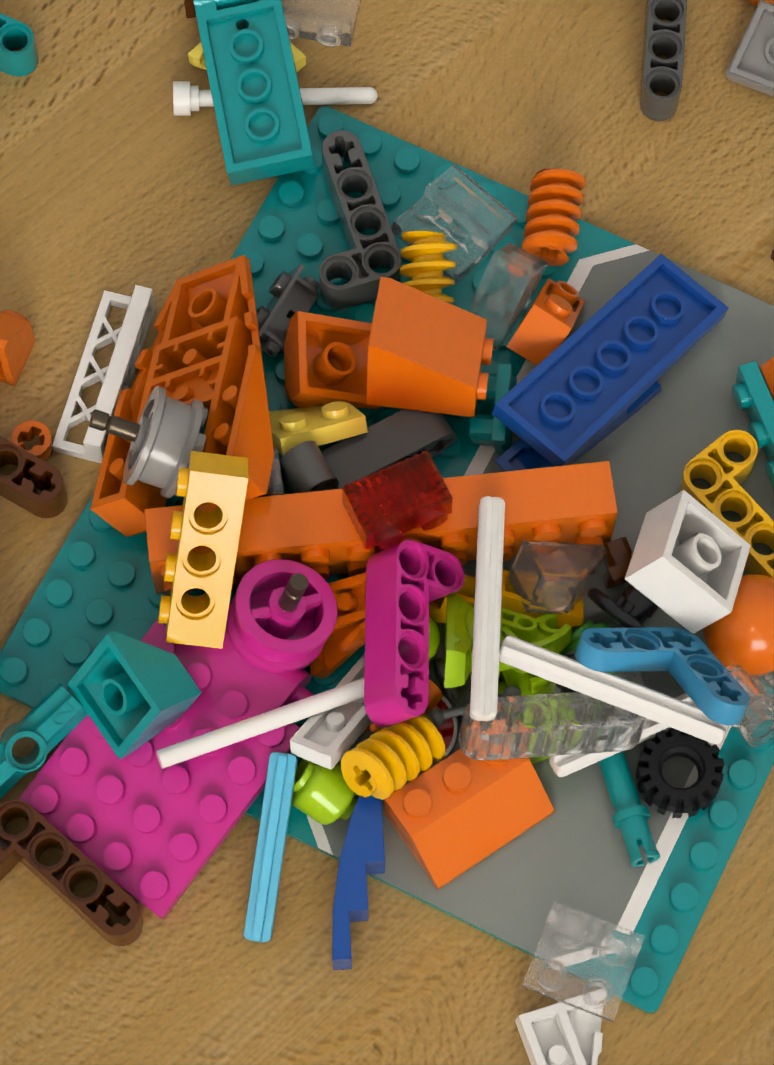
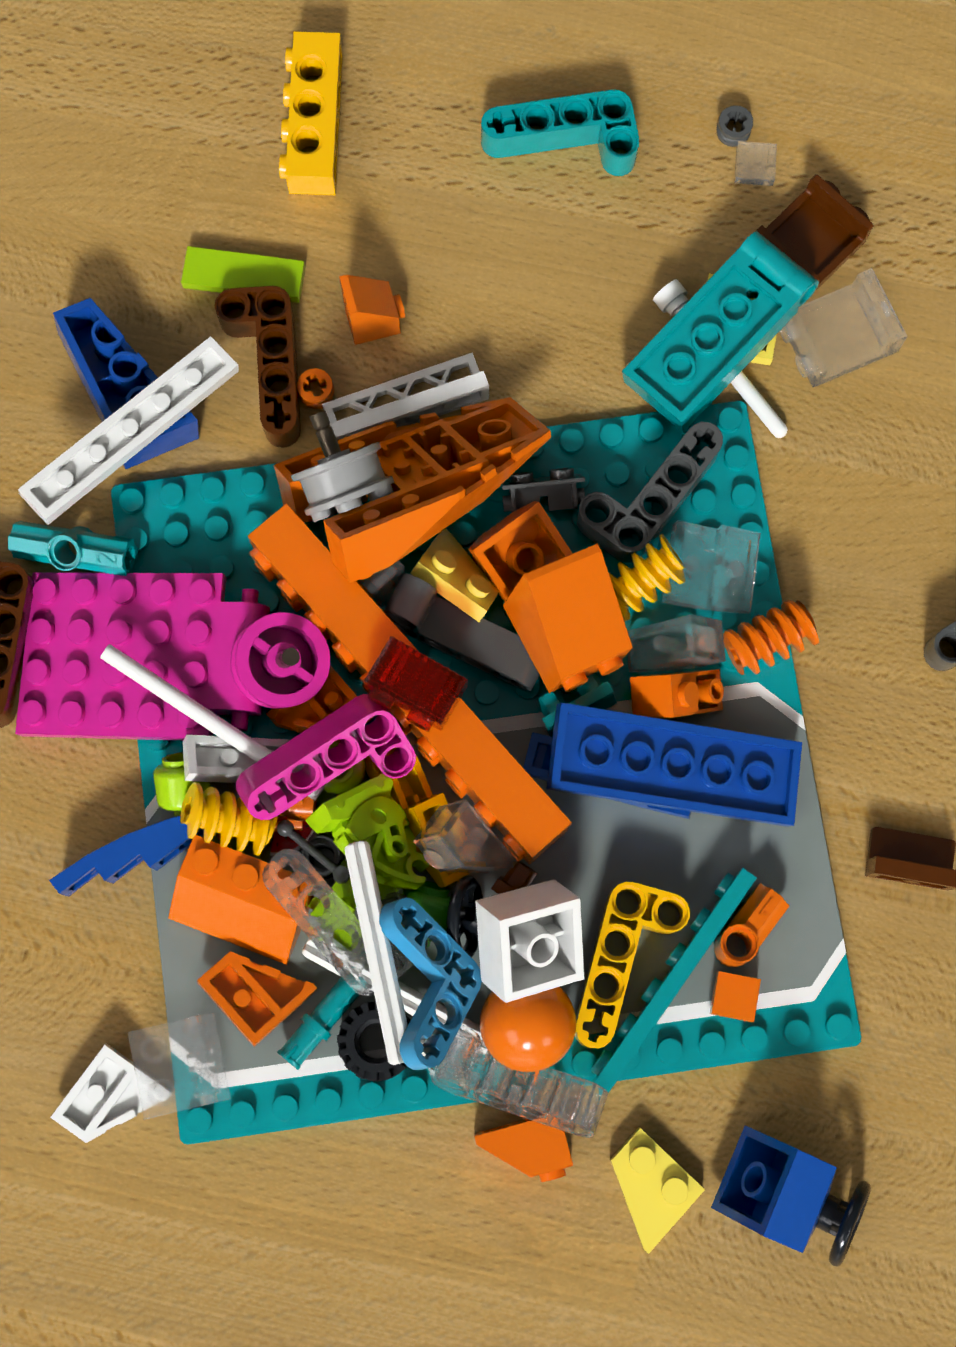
camera: 55 degrees right, 10 degrees up
teal slope [68,631,202,760] -> none
yellow brick [158,451,249,649] -> none
medium azure axle [243,752,298,942] -> none
white axle [470,496,505,722] -> none
none -> orange wing [197,951,317,1047]

